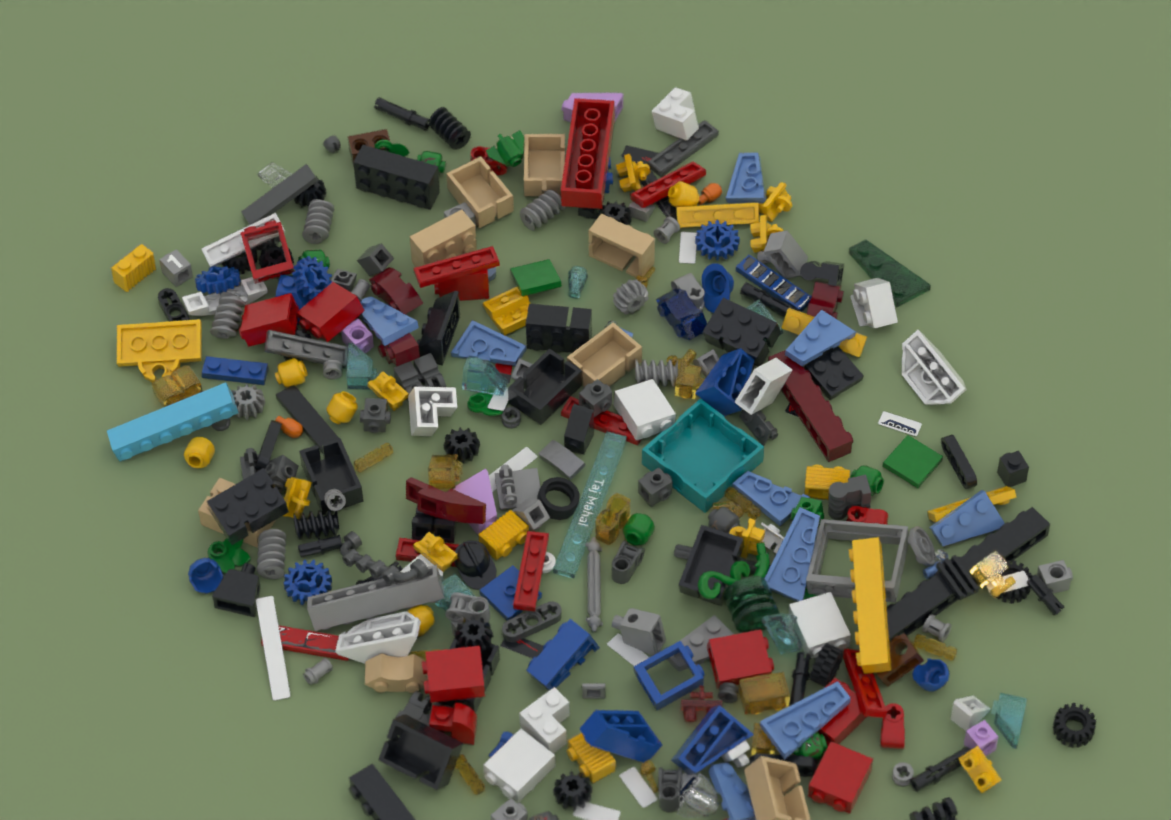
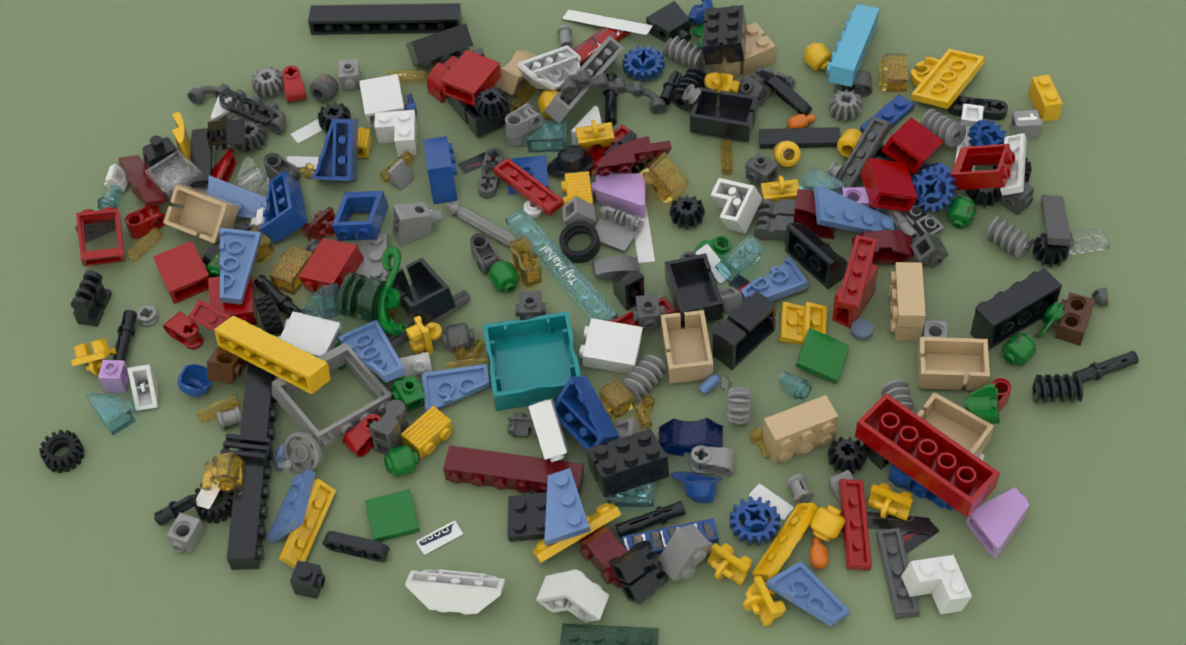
camera: 130 degrees right, 0 degrees up
none -> clear yellow axle [380,151,413,182]

